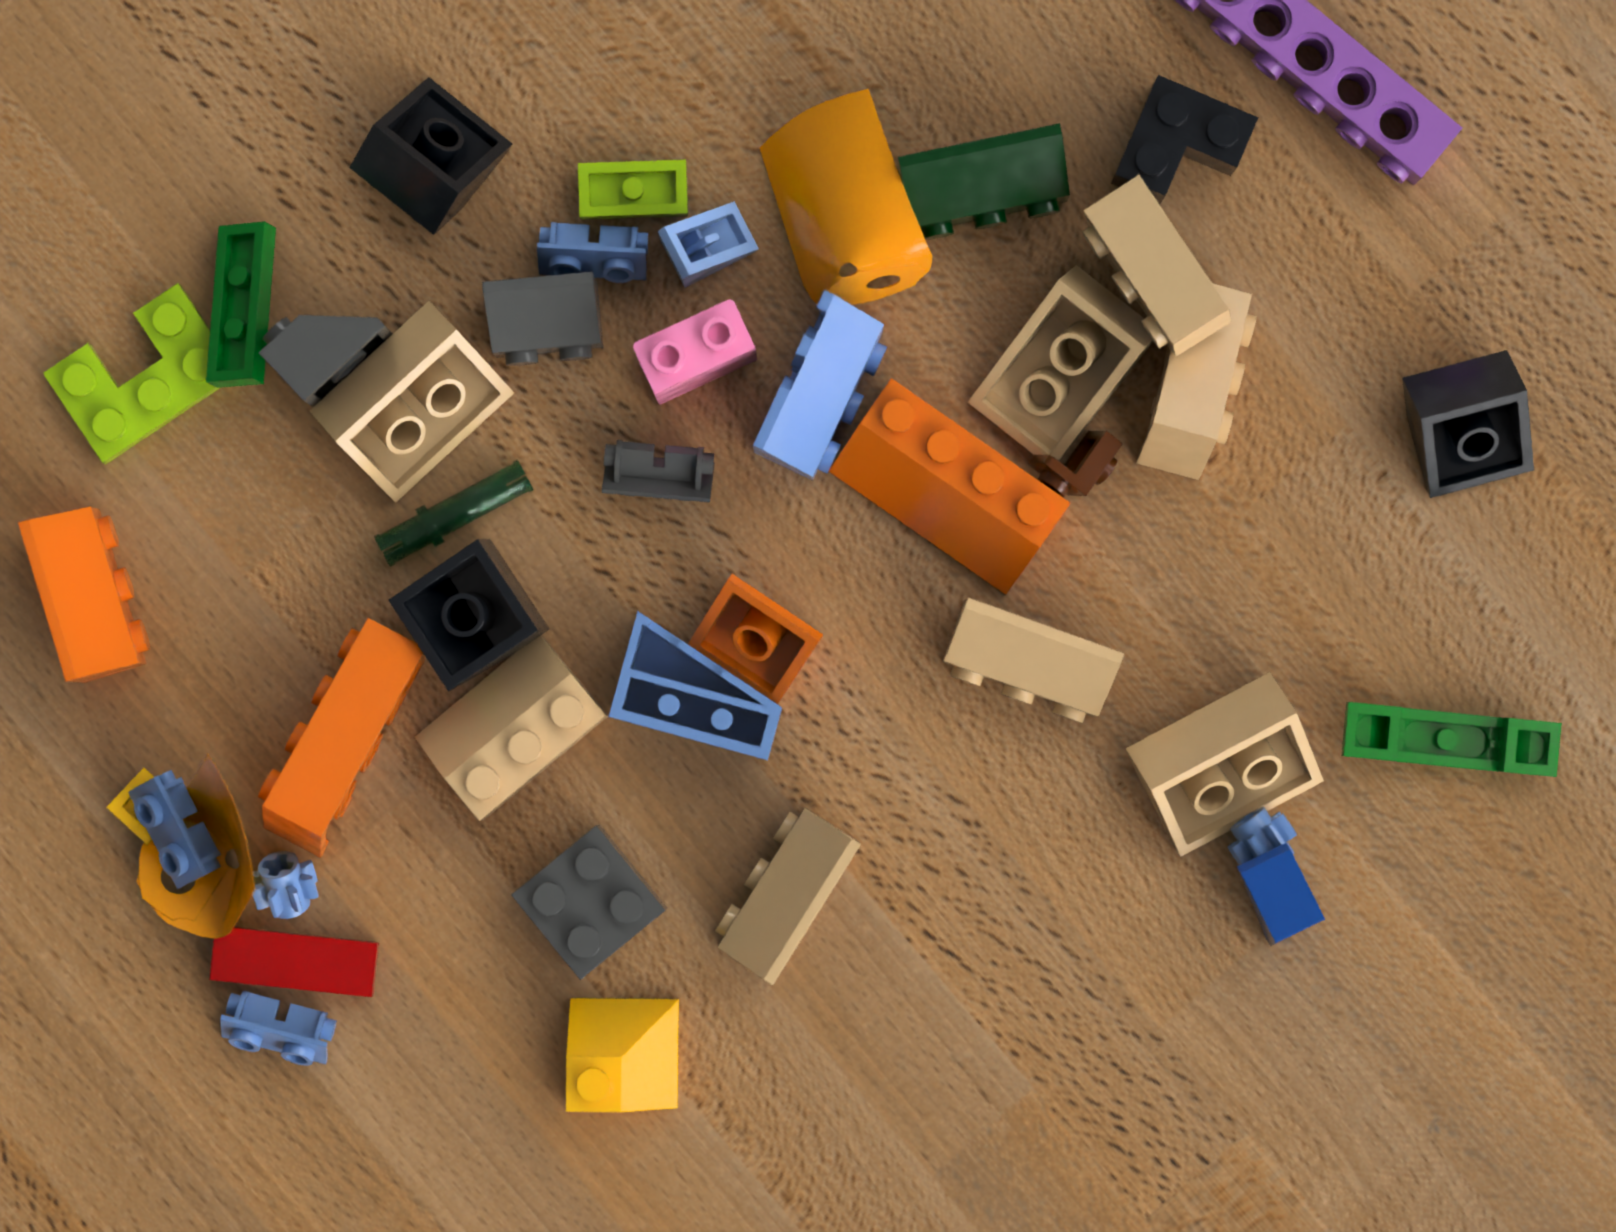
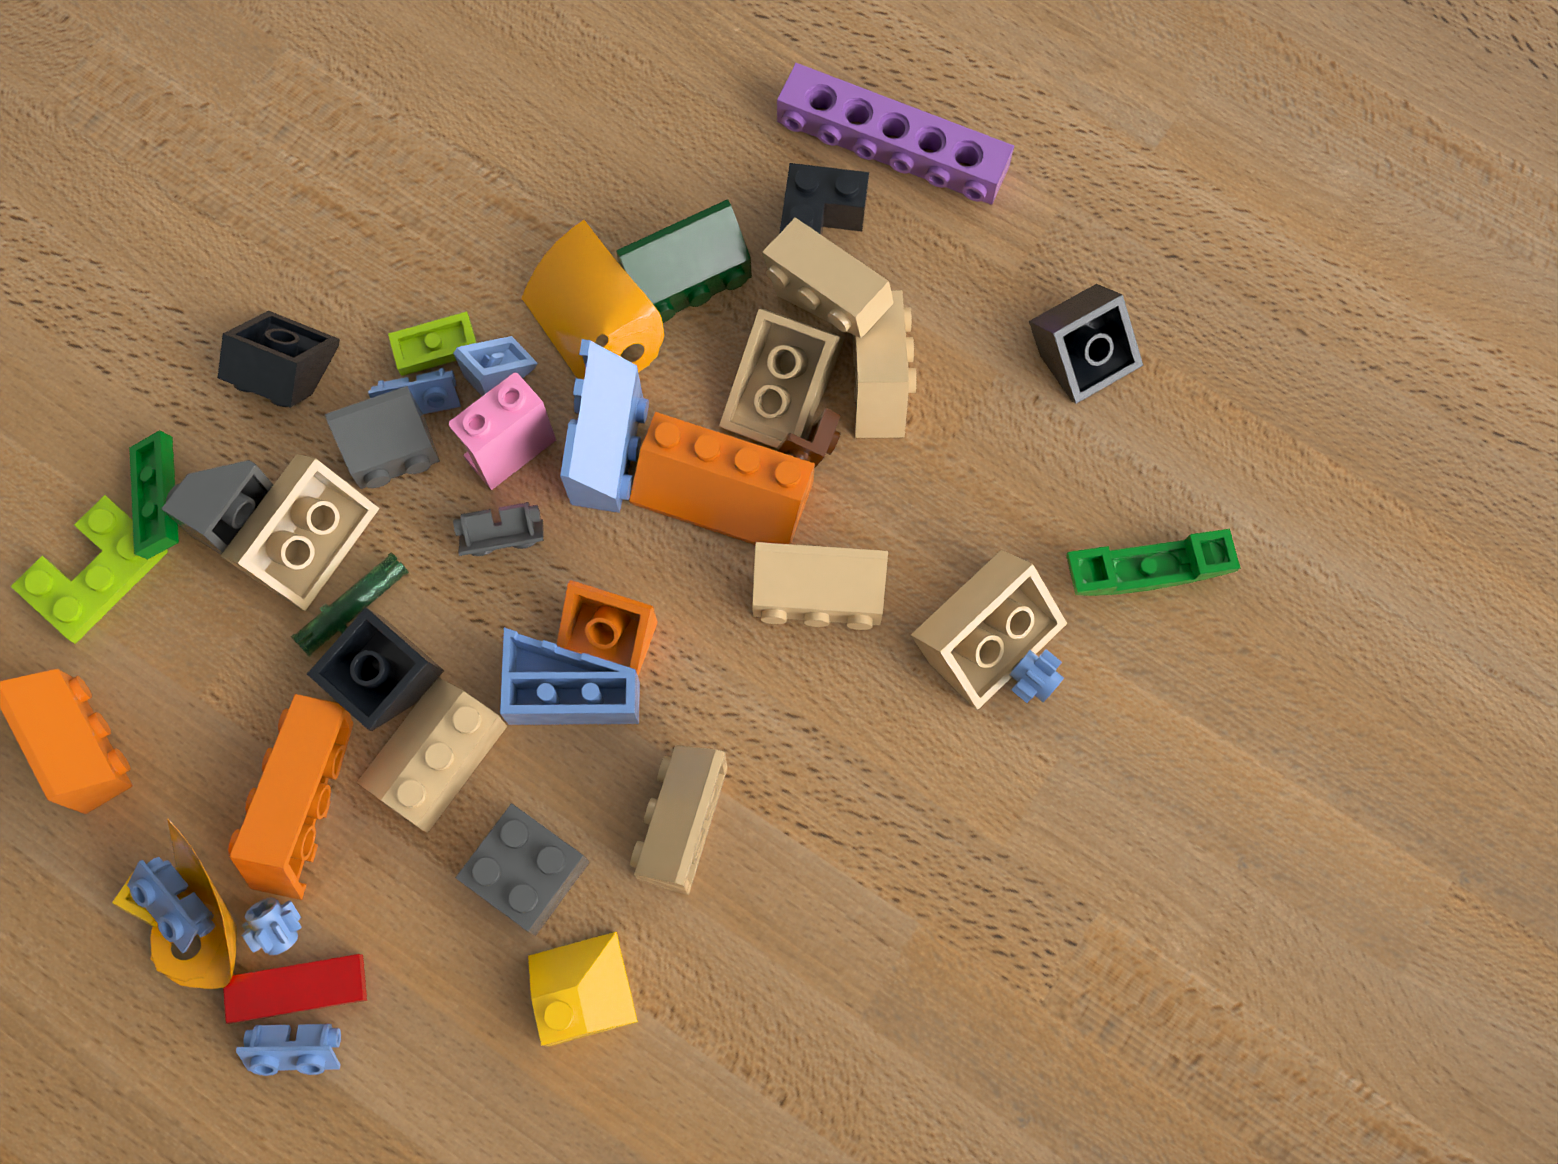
camera: 15 degrees left, 15 degrees down
blue slope [1237,843,1325,946] -> none

